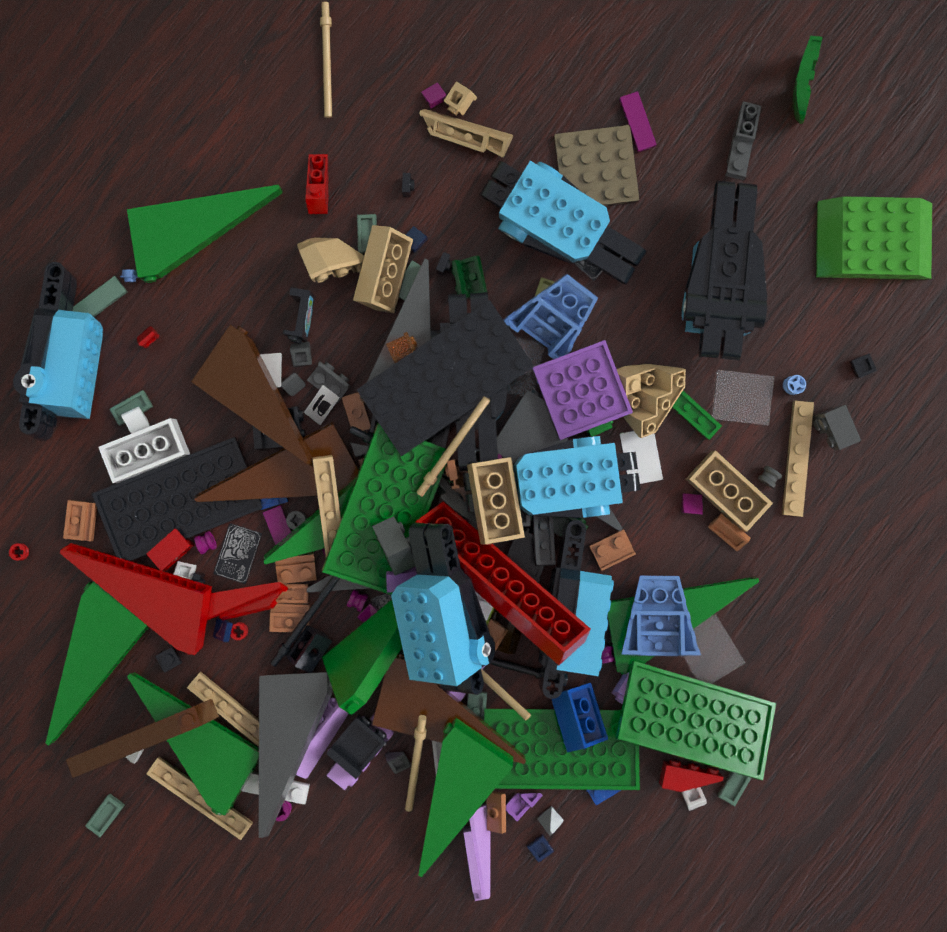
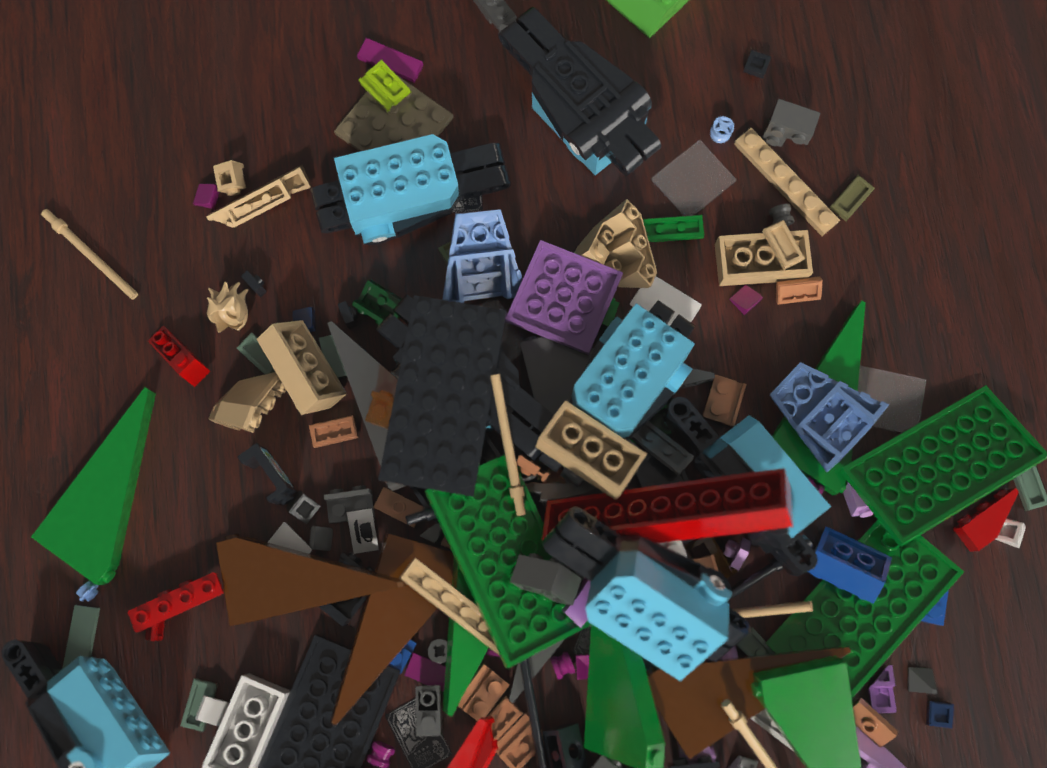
camera: 45 degrees left, 10 degrees down
none -> red bracket [128,572,224,633]
none -> tan hair [207,281,249,332]
none -> nougat plate [309,415,359,448]
none -> lime plate [359,60,411,112]
none -> dark grey slope [416,685,443,736]
none -> lavender tile [723,538,751,570]
none -> tan tile [762,220,805,270]
none -> olive tile [830,175,875,221]

